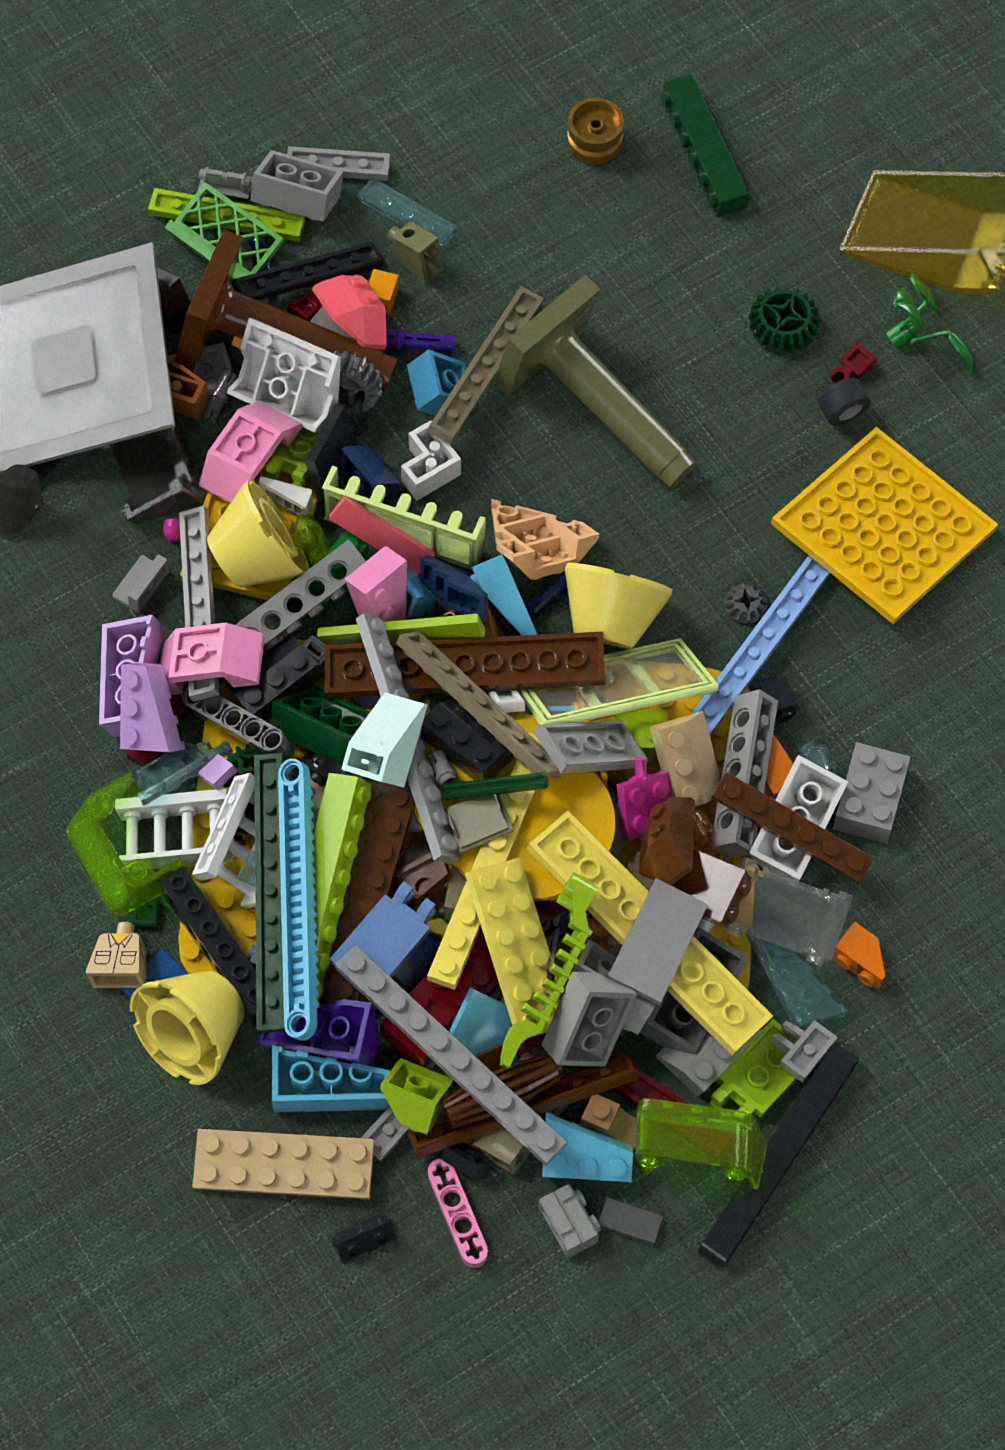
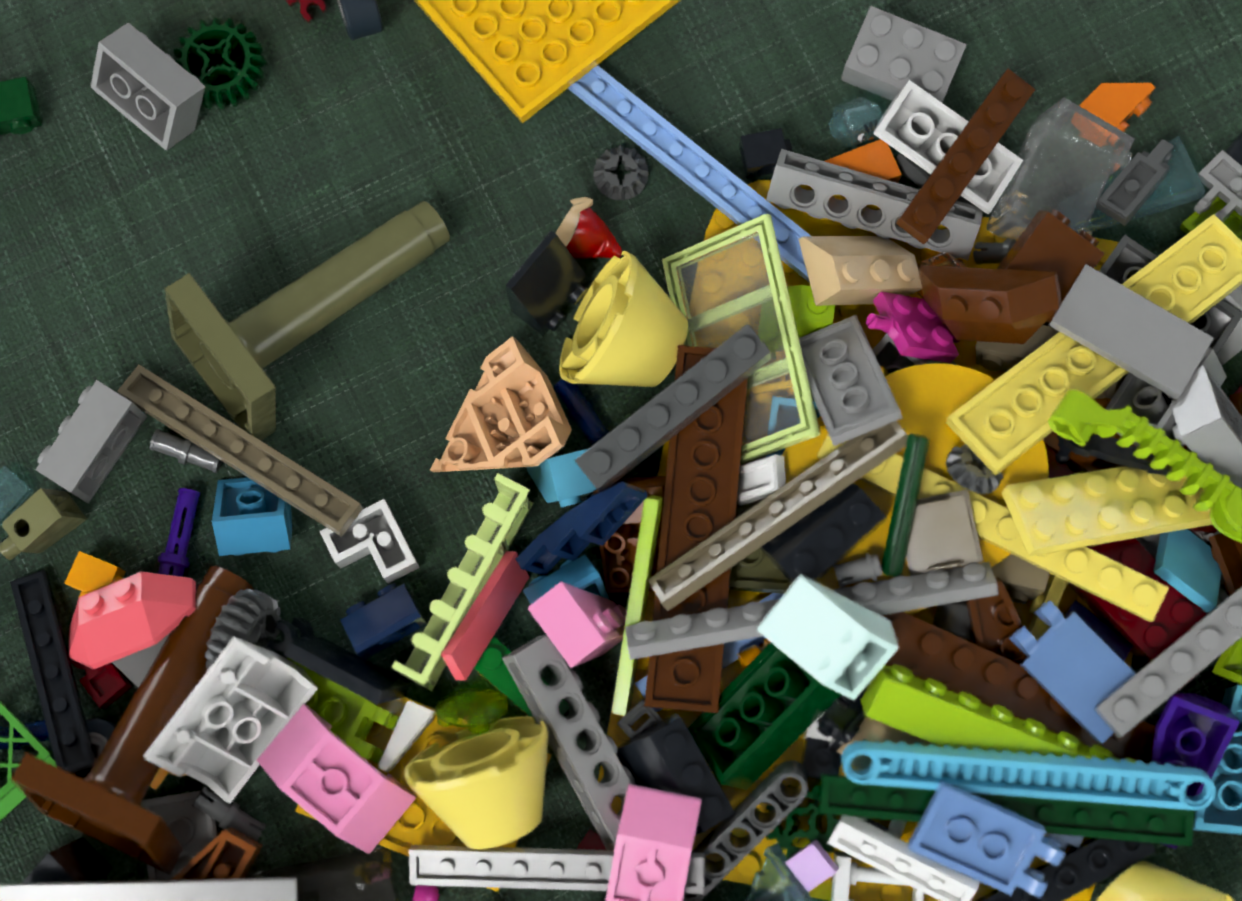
camera: 80 degrees left, 15 degrees up
none -> light grey brick [36,380,147,504]
none -> light grey brick [90,23,205,151]
none -> dark grey pin [149,429,222,473]
none -> black slope [506,230,588,336]
none -> red hat [555,197,622,259]
none -> dark grey brick [574,324,772,492]
none -> medium blue tile [908,780,1065,898]
none -> dark grey gear [946,444,1004,494]
none -> dark grey hinge [1096,139,1174,226]

